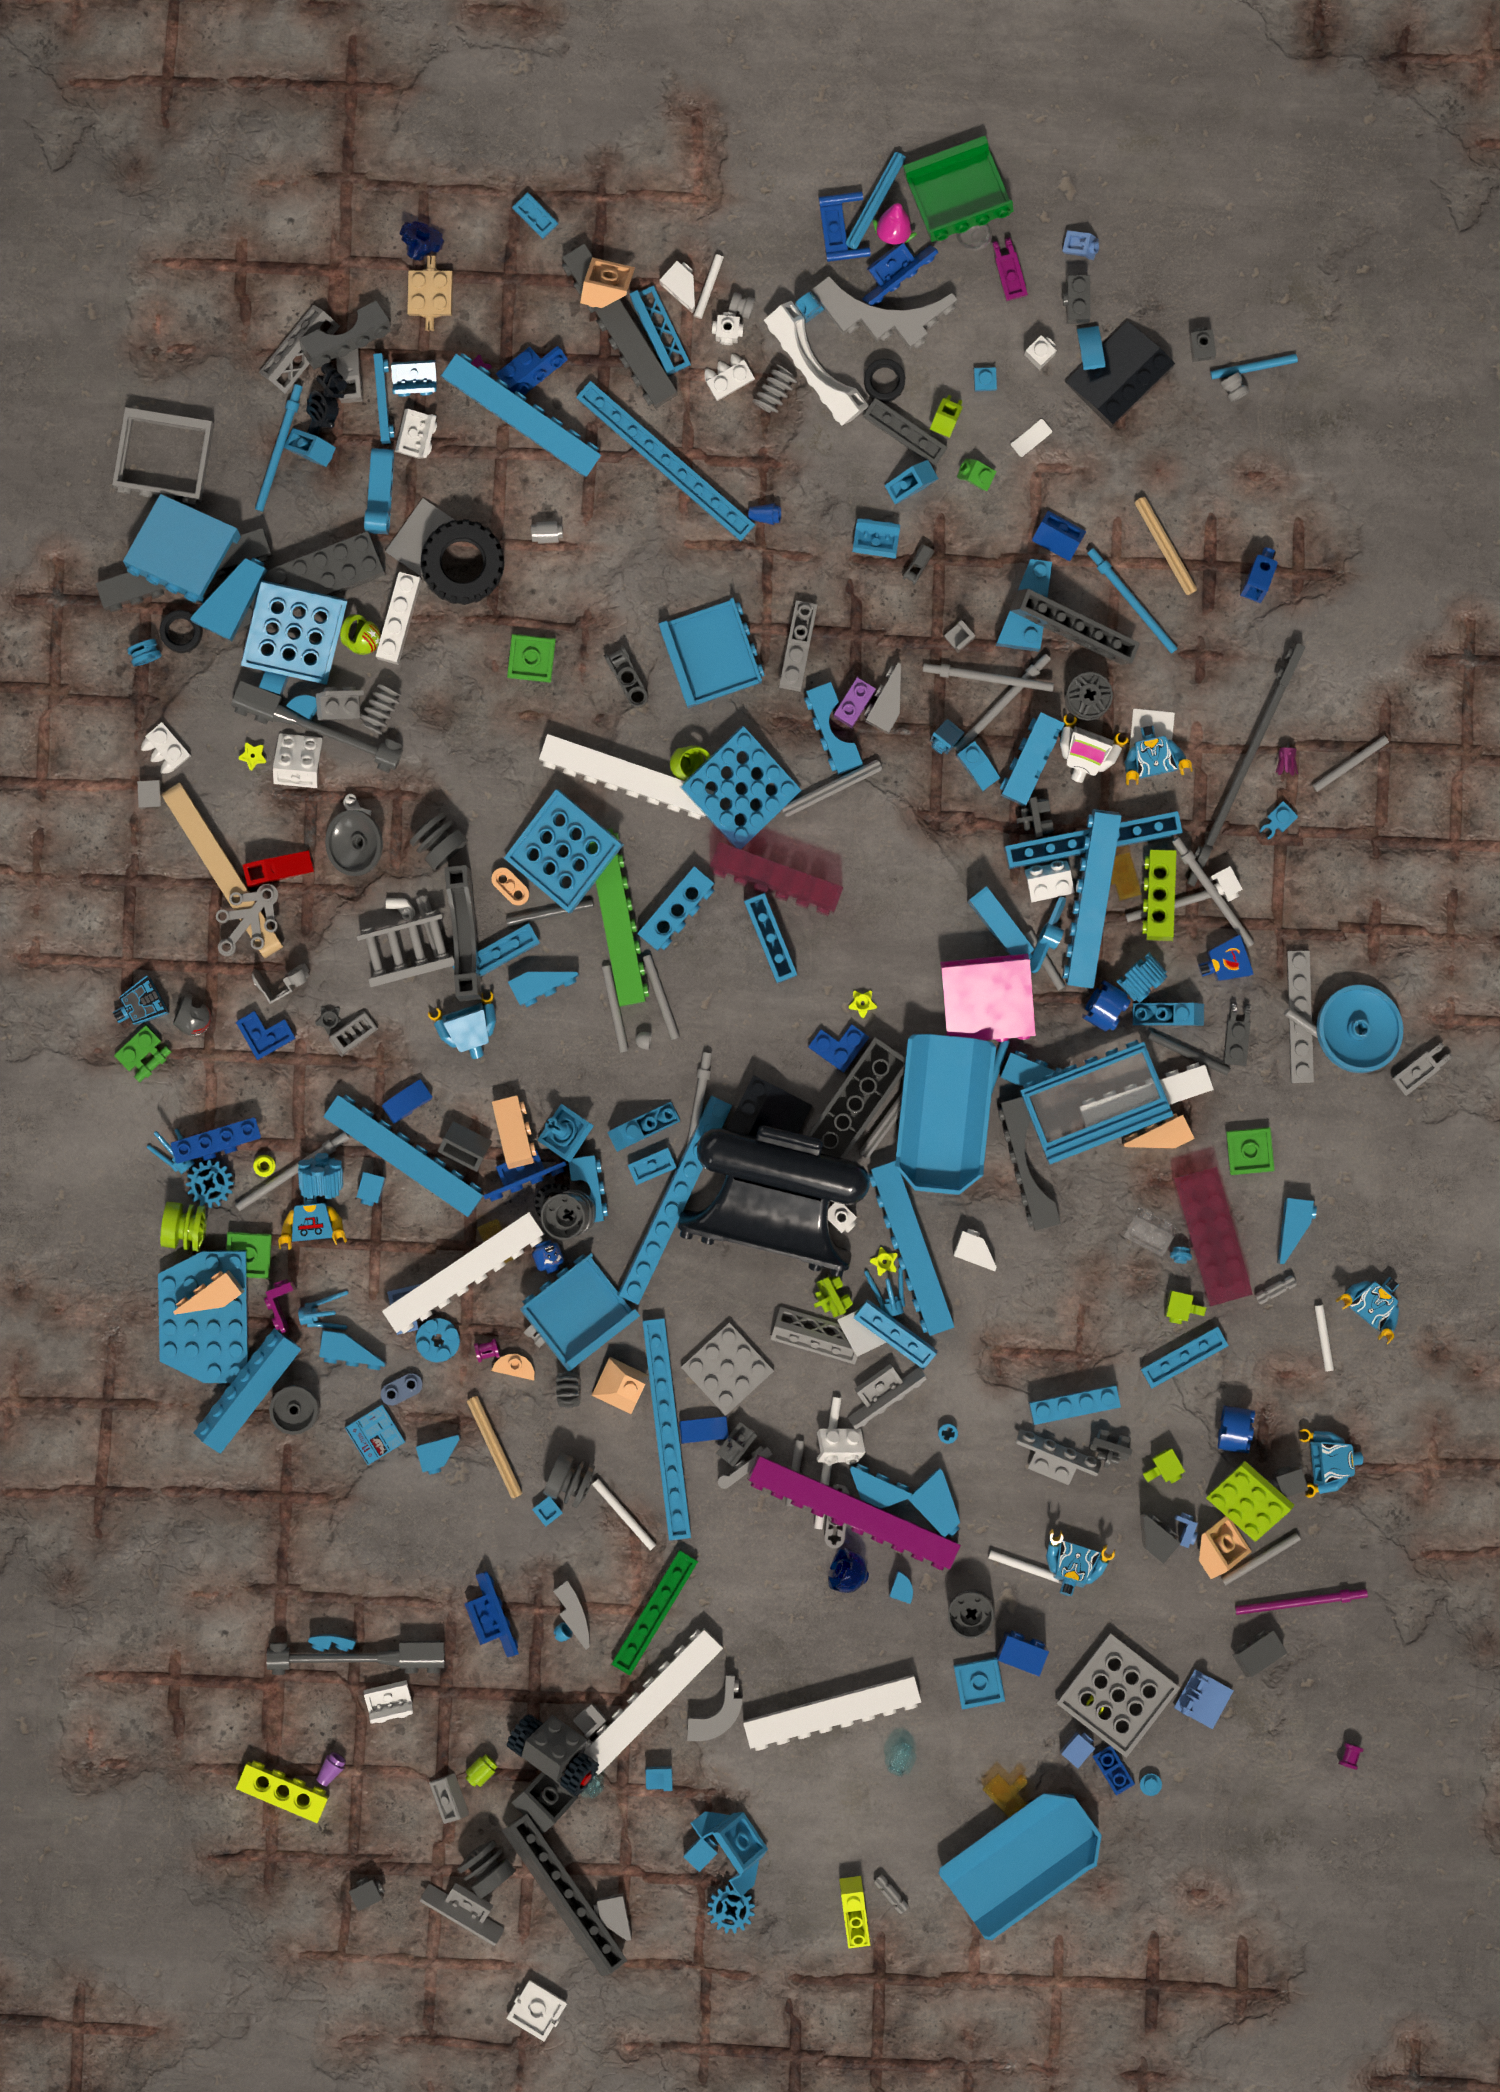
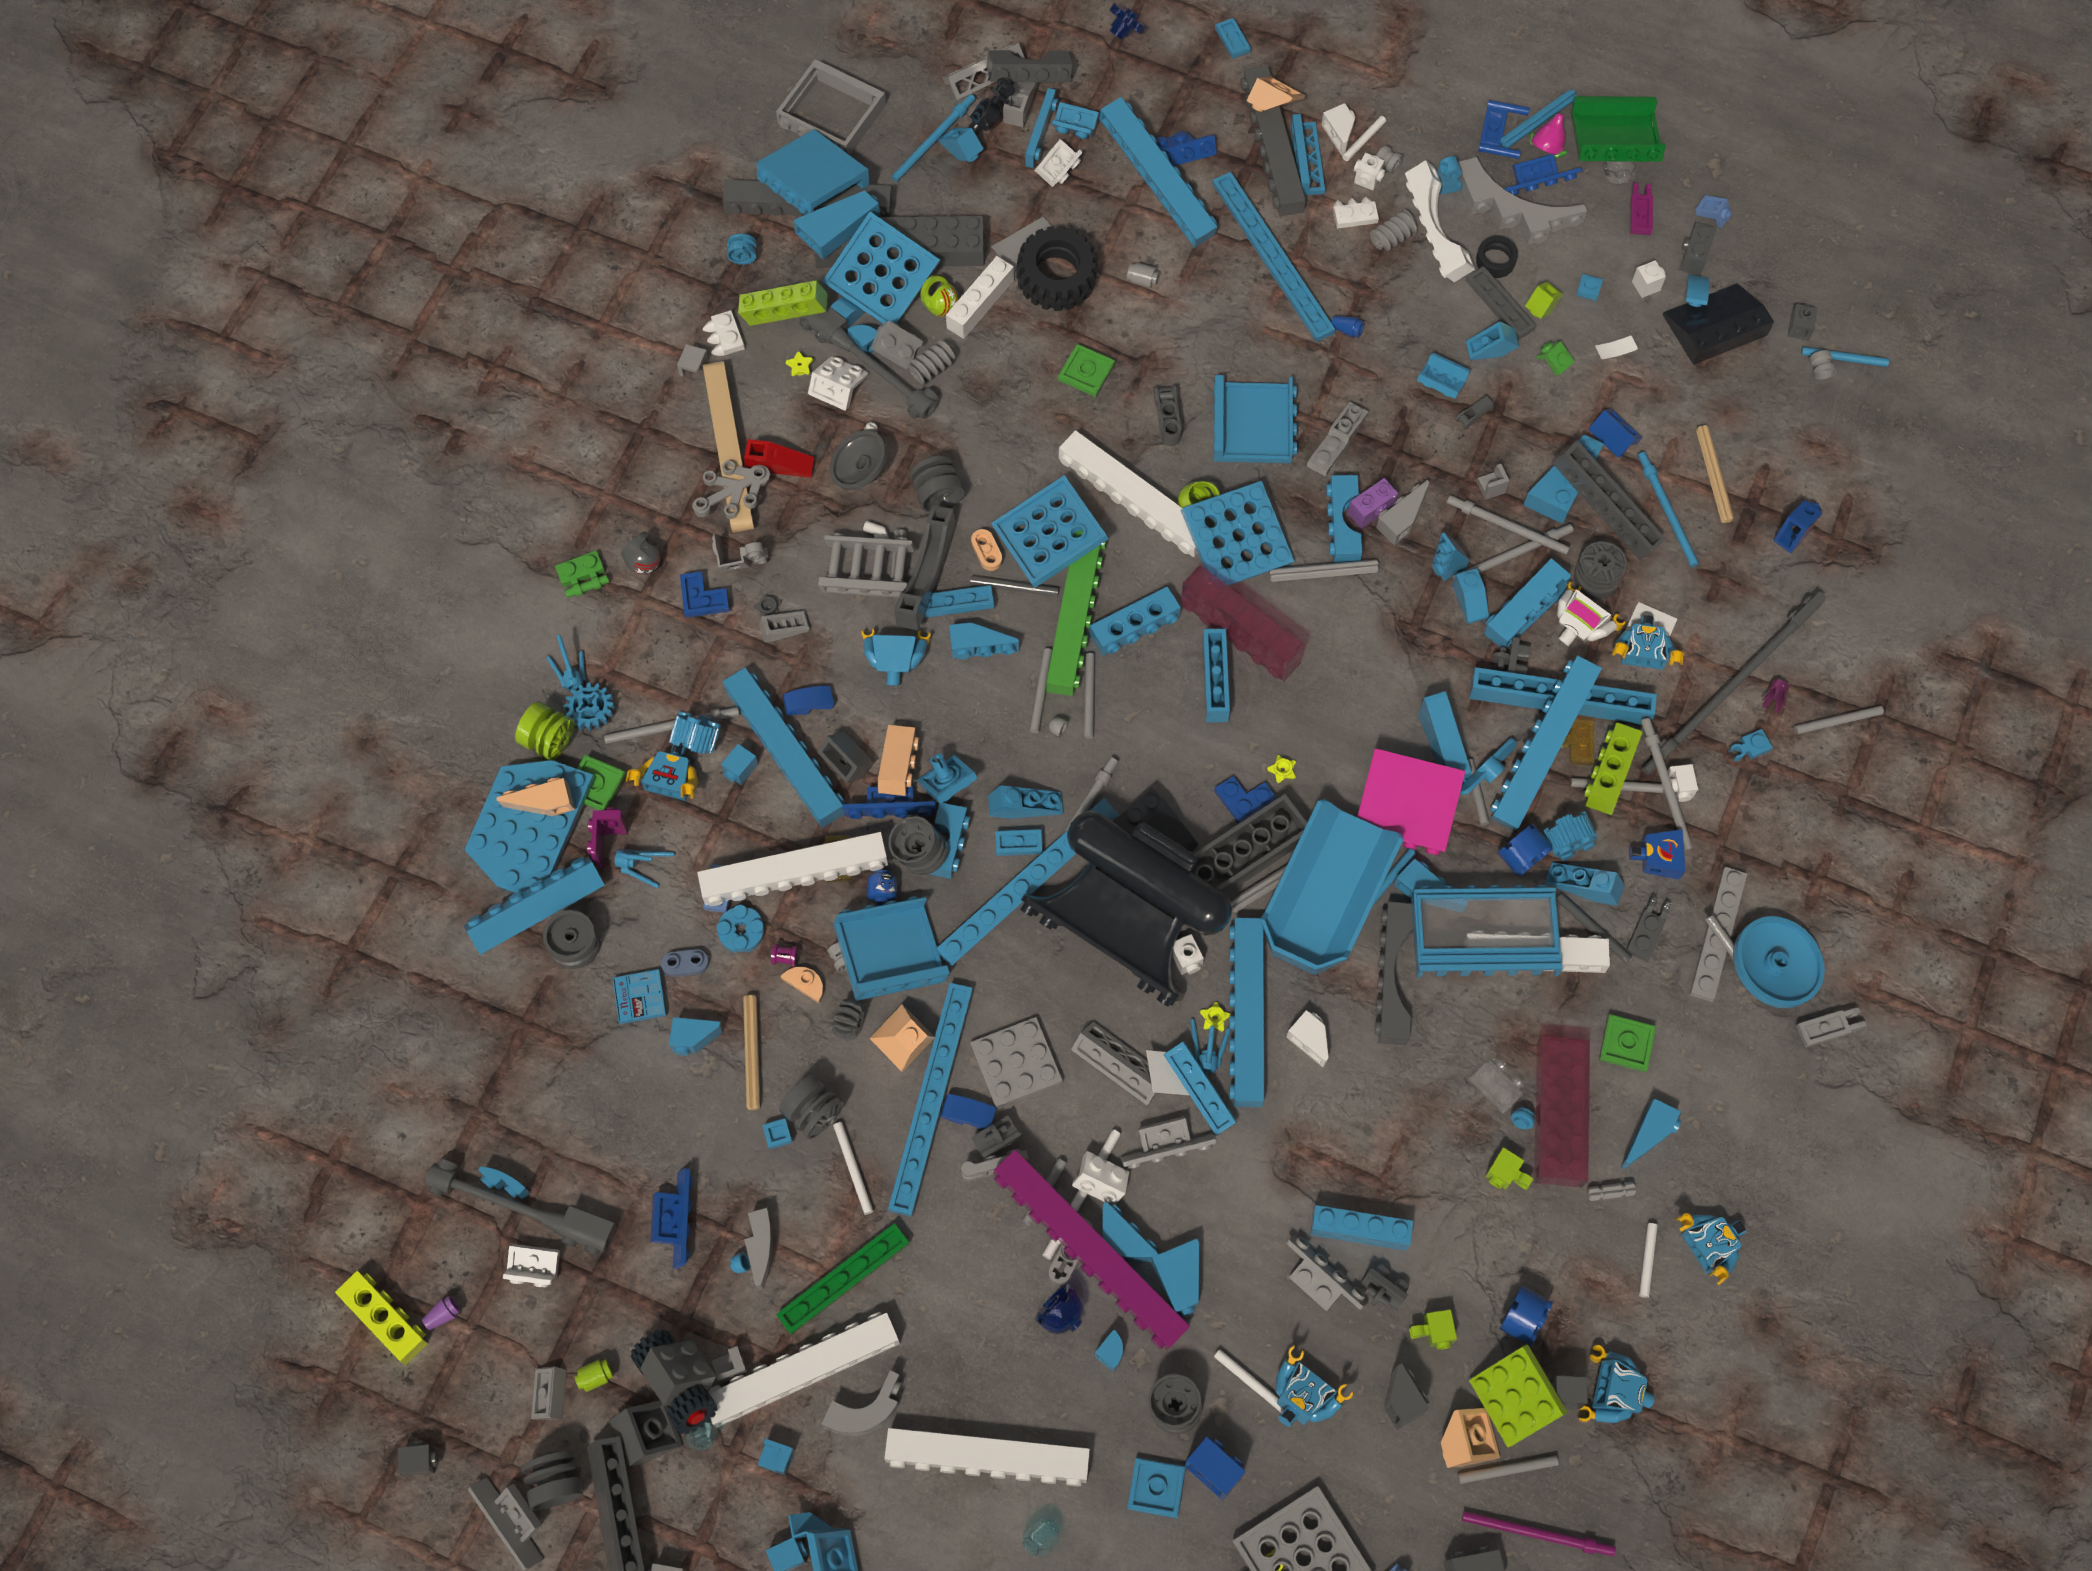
camera: 20 degrees right, 20 degrees down
torso [113,976,169,1025] -> none
black tyre [159,610,203,653] -> none
blue bracket [171,1118,261,1164] -> none
neon yellow plate [253,1155,276,1177] -> none
dark azure slope [319,1330,387,1370] -> none
dark azure beam [364,448,394,534] -> none
tan plate [407,256,453,331] -> none
lime hips [813,1276,853,1318] -> none
dark azure bush [938,1424,958,1444] -> none
white bracket [1024,861,1074,902] -> none
light nougat slope [1122,1113,1195,1149] -> none
dark azure plate [1140,1326,1229,1389] -> none
medium blue bracket [1174,1512,1198,1548] -> none
none -> lime brick [738,280,828,326]

